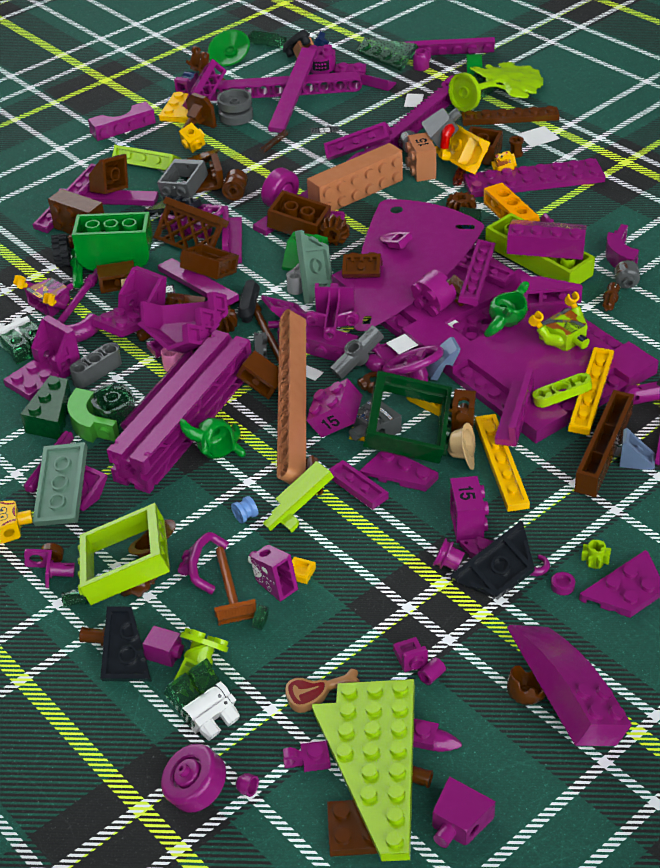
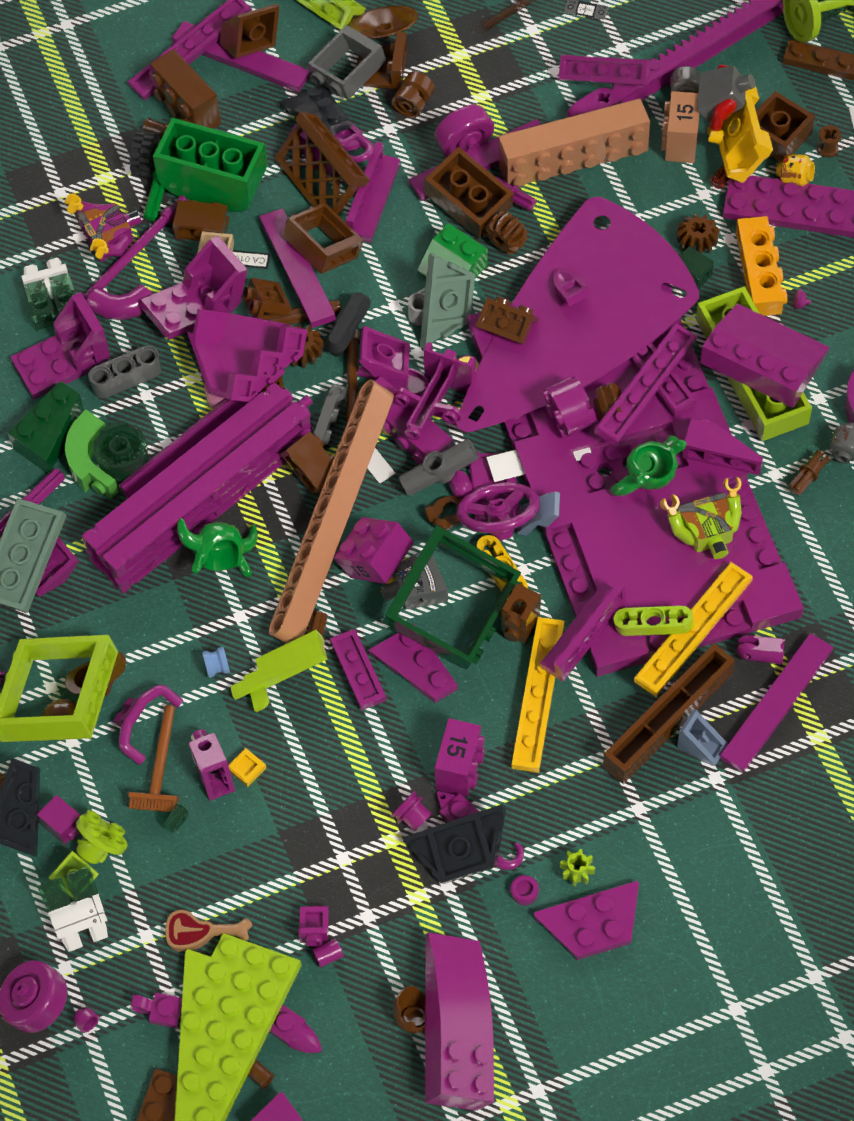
camera: 20 degrees right, 20 degrees up
tan piece [447,423,475,470] -> none

